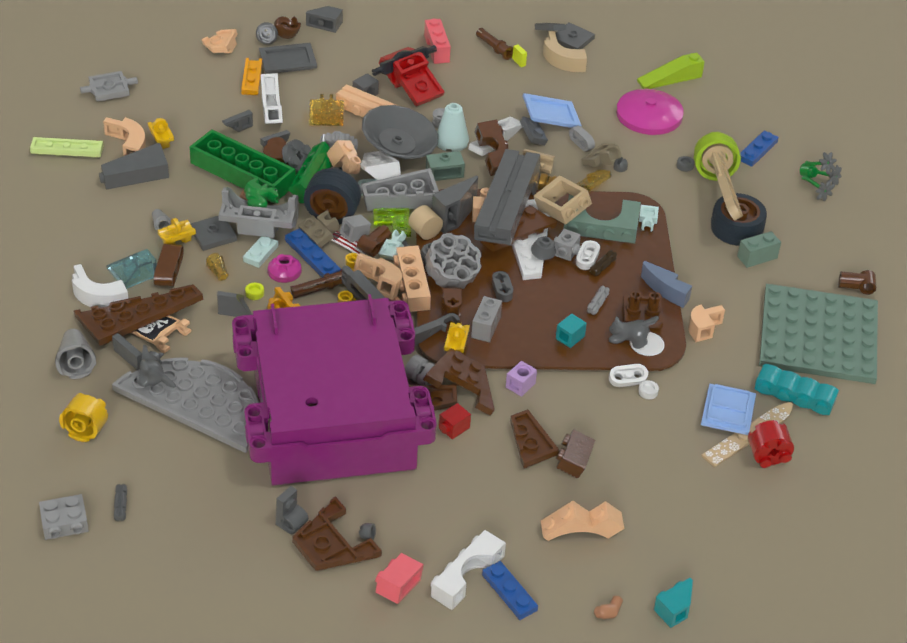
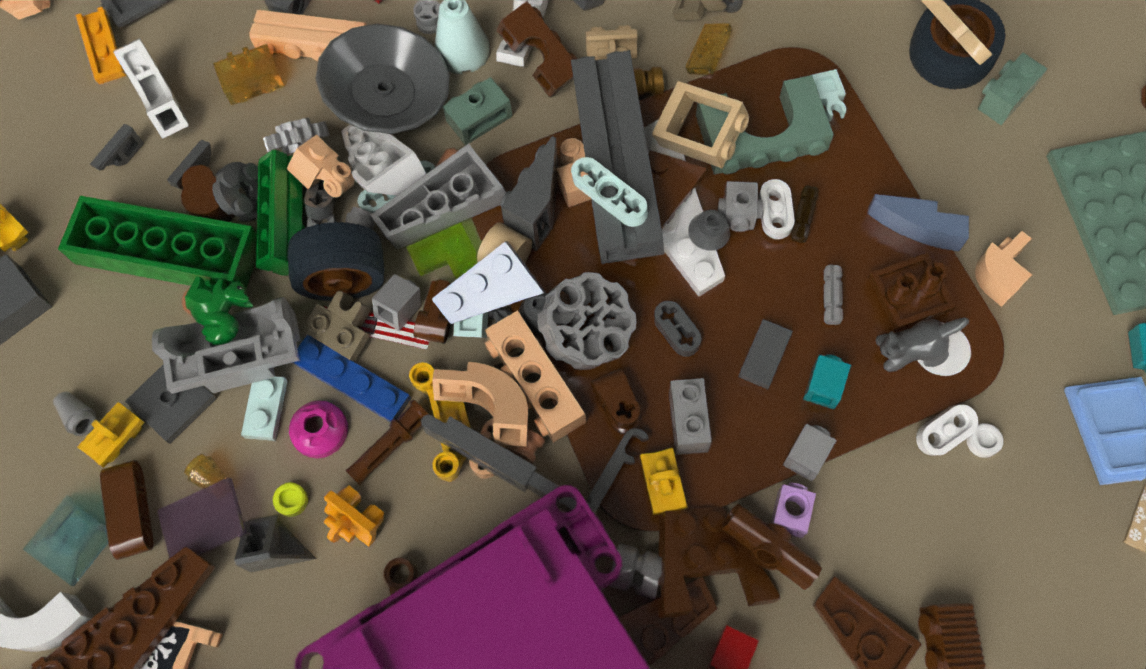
camera: 15 degrees left, 25 degrees up
none -> piece [157,478,247,559]
none -> wing [432,241,545,324]
none -> light aqua beam [571,157,648,227]
none -> reddish brown piece [721,503,822,590]
none -> dark grey tile [738,319,793,389]
none -> light grey brick [783,423,836,481]

